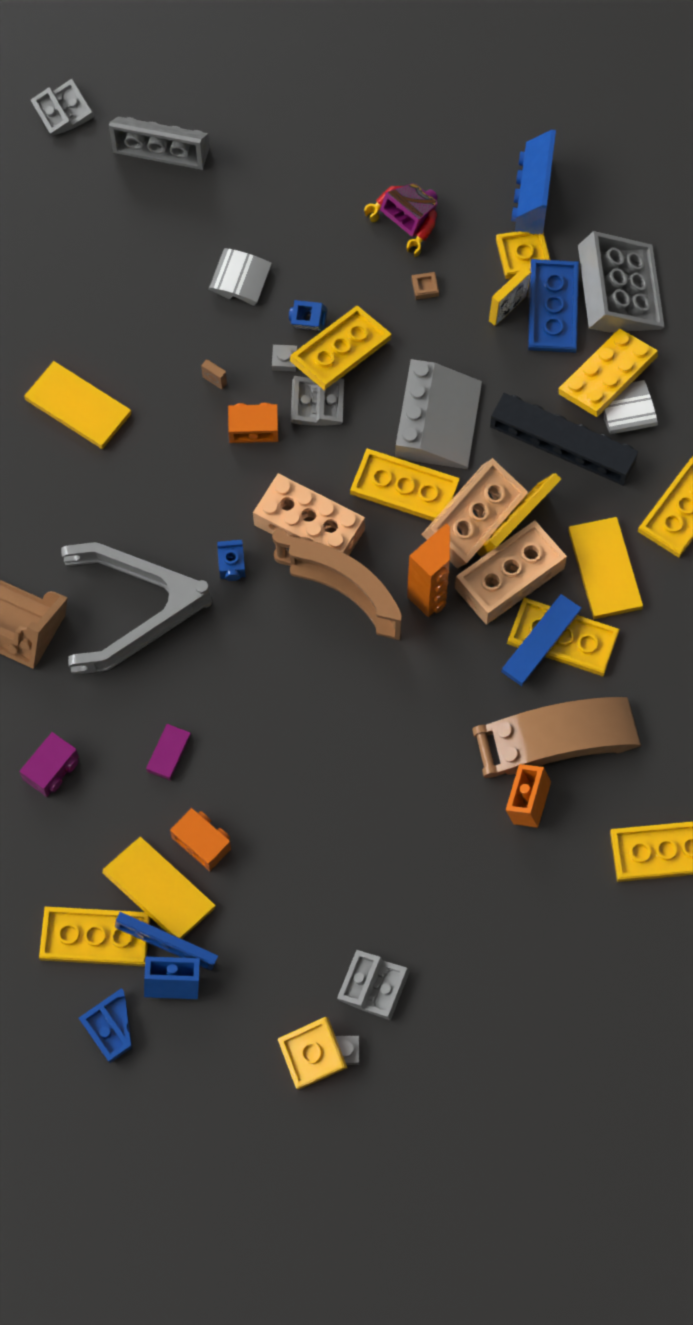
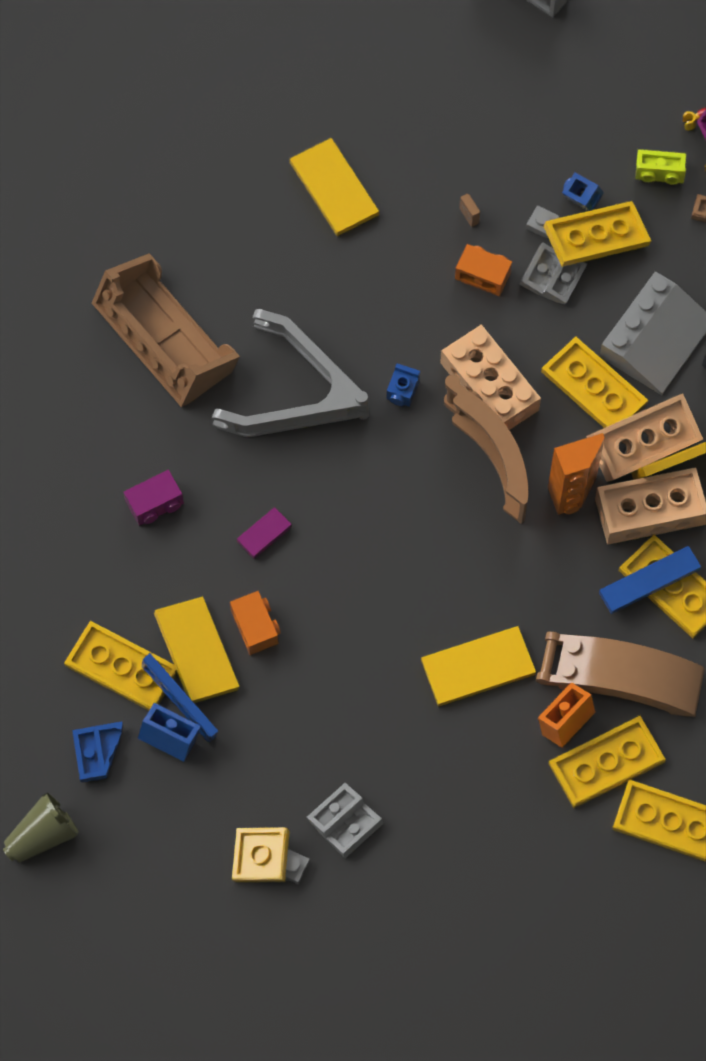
camera: 25 degrees right, 0 degrees up
light grey slope [208,248,272,306] -> none
none -> olive cone [3,792,79,863]
none -> yellow tile [421,626,536,707]
none -> yellow tile [548,716,666,808]
none -> neon yellow bracket [635,149,686,184]

